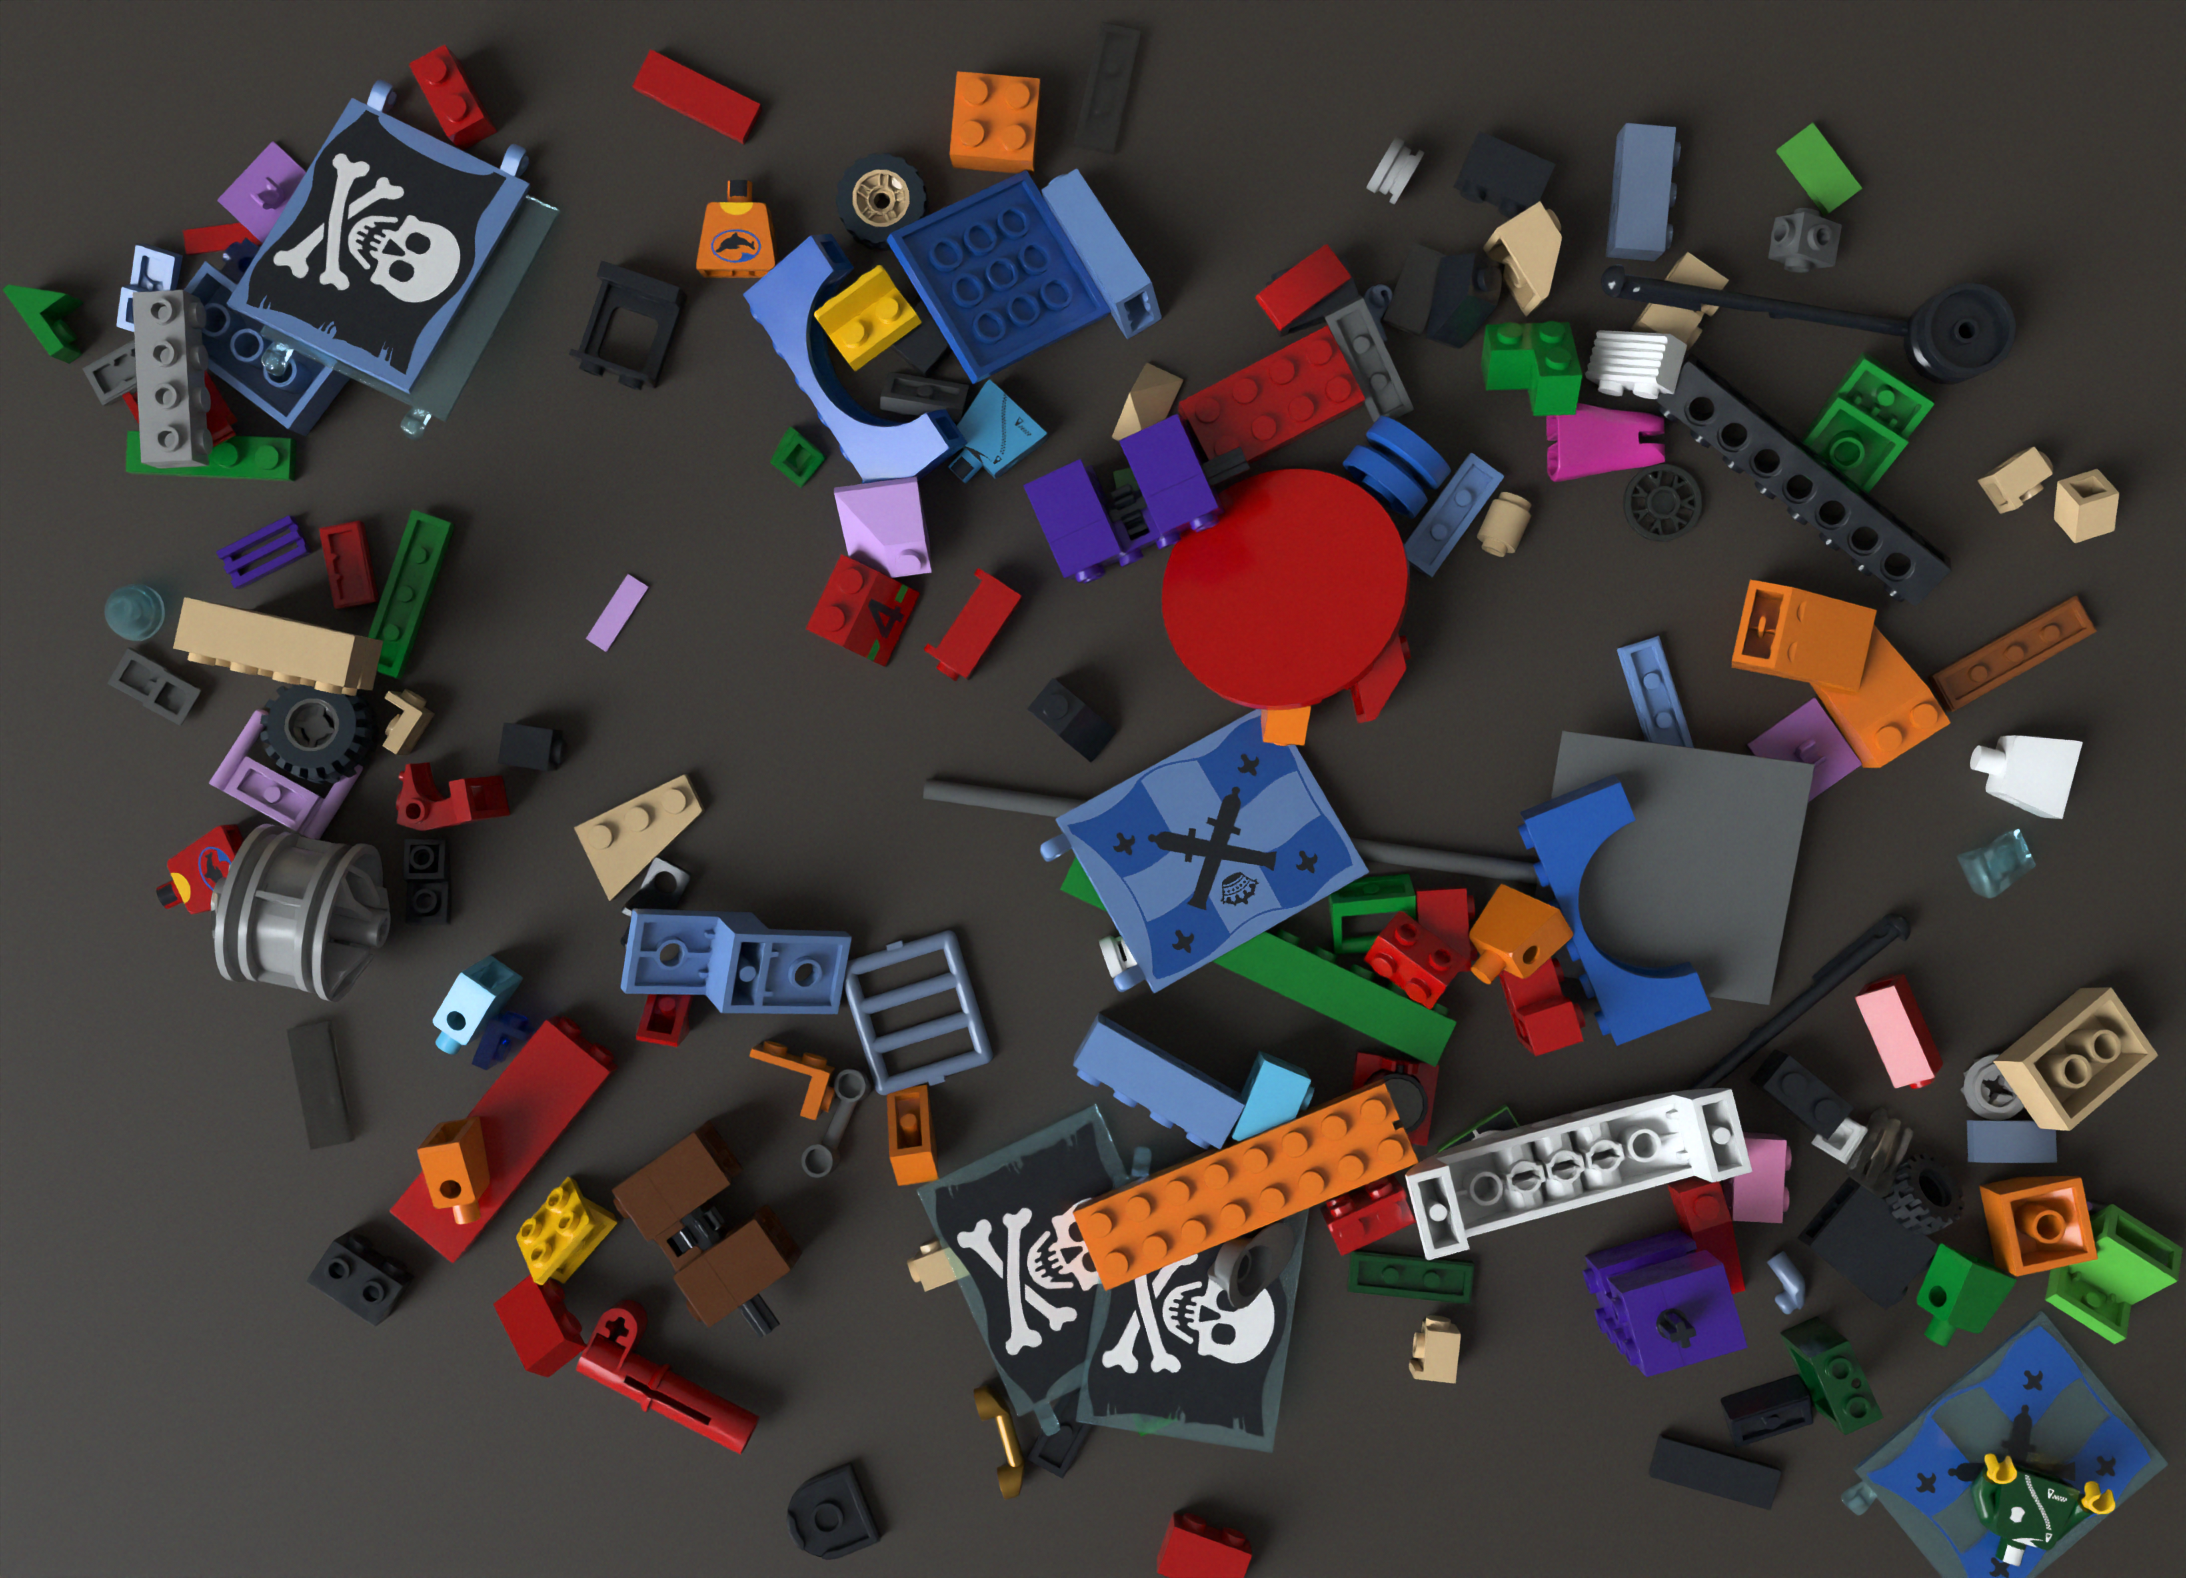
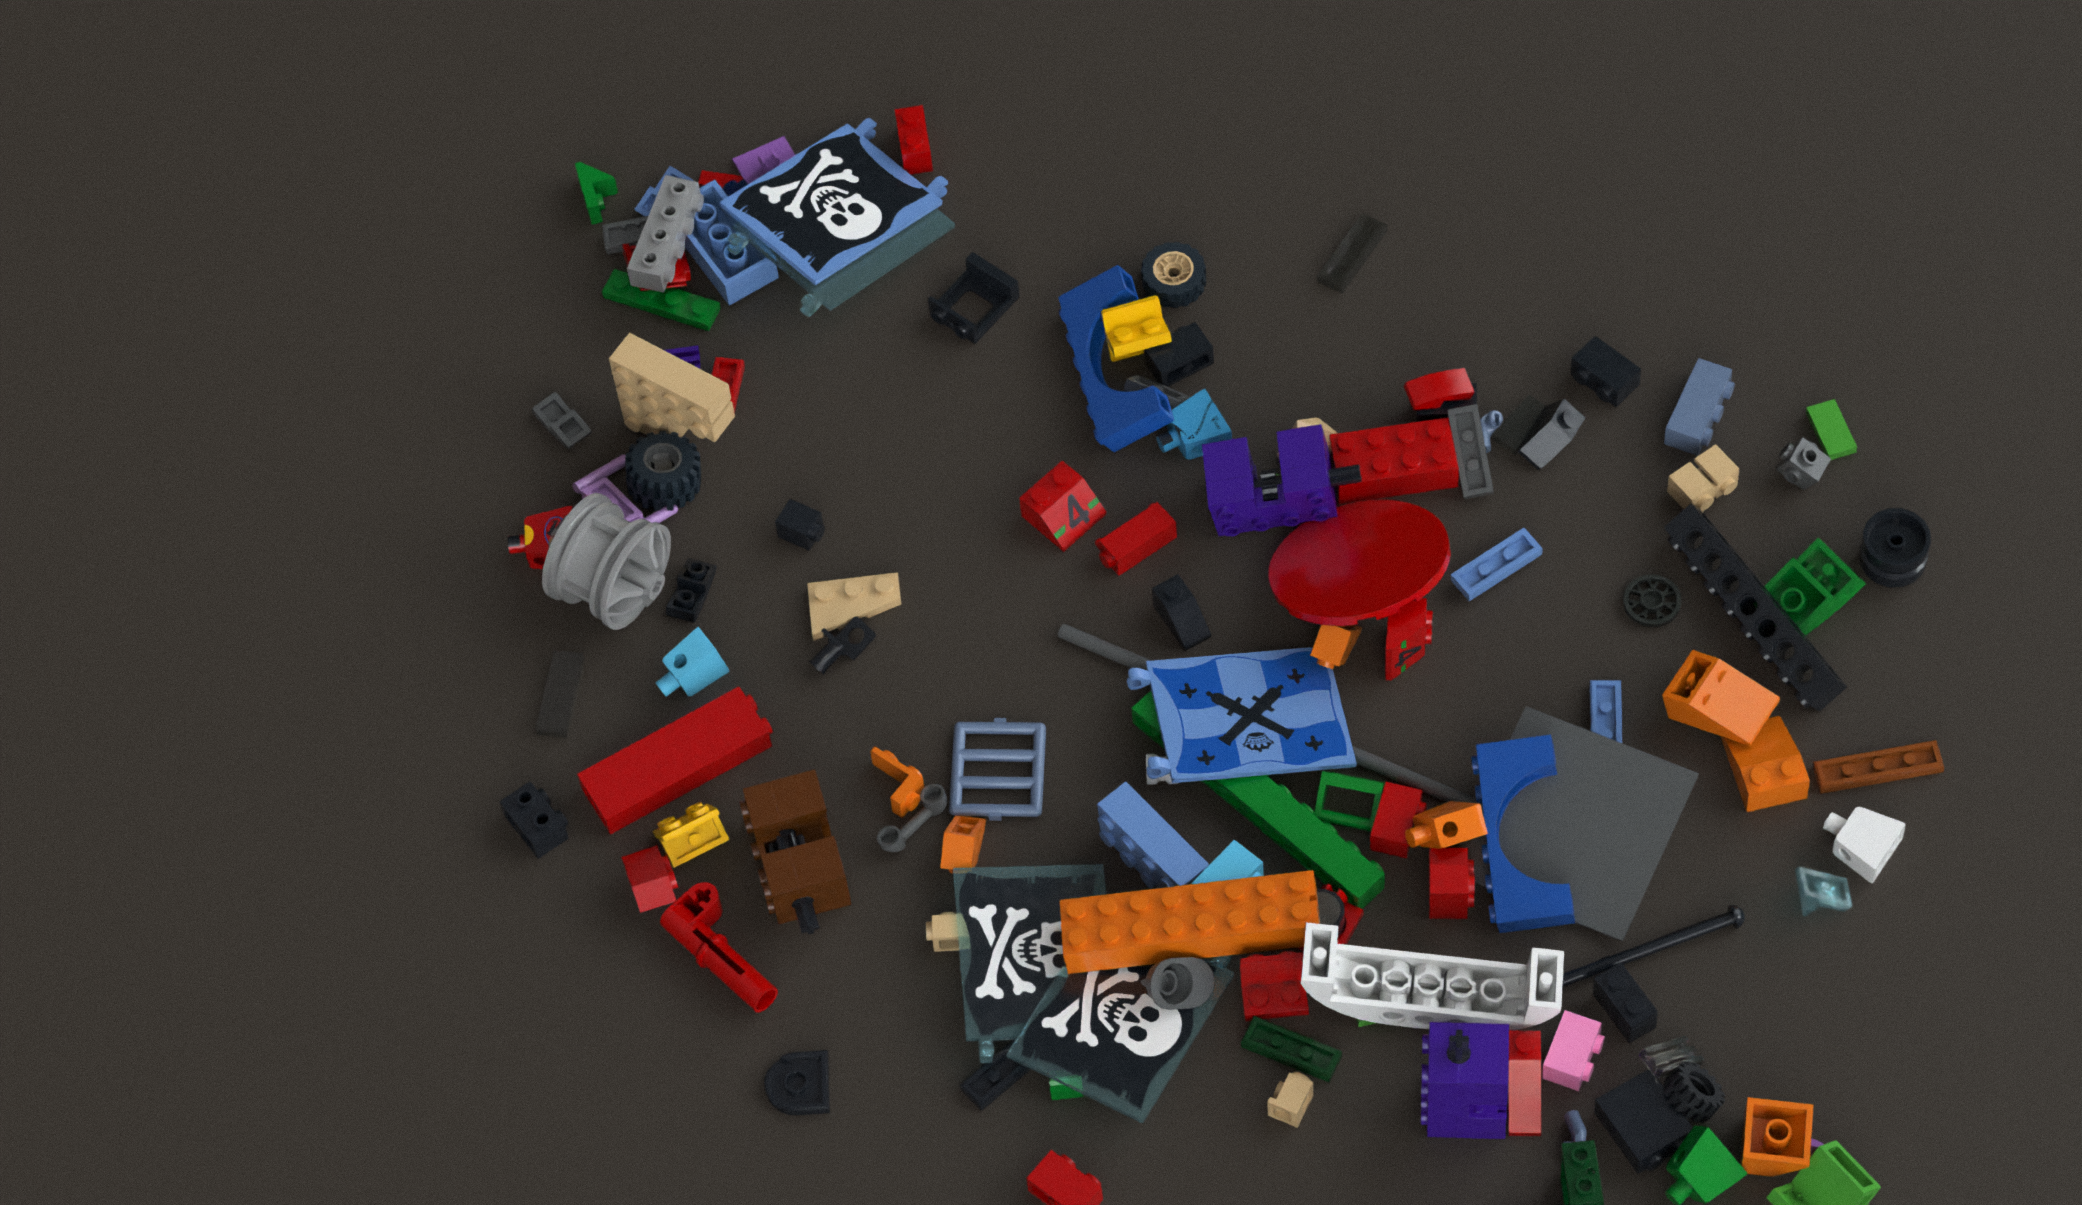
camera: 25 degrees right, 30 degrees down
clear light blue brick [104,584,165,641] -> none
green plate [368,509,455,679] -> none
tan bracket [382,689,435,755] -> none
red tile [396,762,510,831] -> none
orange torso [417,1116,490,1224] -> none
clear blue bracket [471,1011,537,1070] -> none
lavender window [586,574,649,652] -> none
medium blue bracket [620,909,852,1014] -> none
red tile [632,49,763,145] -> none
red slope [636,994,694,1047] -> none
orange torso [696,180,780,278] -> none
green slope [770,427,827,488] -> none
lavender slope [834,476,932,578] -> none
blue plate [887,170,1111,384] -> none
orange brick [949,71,1042,175] -> none
pearl gold bar [973,1385,1025,1500] -> none
medium blue slope [1042,168,1162,340] -> none
blue wheel [1342,415,1451,519] -> none
red bracket [1364,911,1466,1010] -> none
light grey wheel [1366,136,1425,205] -> none
tan brick [1477,492,1531,557] -> none
green brick [1481,321,1582,416] -> none
tan slope [1483,201,1562,317] -> none
dark pink piece [1546,403,1665,482] -> none
white brick [1585,330,1687,399] -> none
black bar [1601,264,1909,337] -> none
medium lavender piece [1746,697,1862,802] -> none
white slope [1811,1117,1868,1164] -> none
brick [1855,973,1944,1089] -> none
light grey gear [1960,1054,2024,1120] -> none
sand blue slope [1967,1120,2057,1163] -> none
tan brick [1977,446,2053,514] -> none
tan brick [1993,987,2158,1131] -> none
tan brick [2054,469,2119,543] -> none

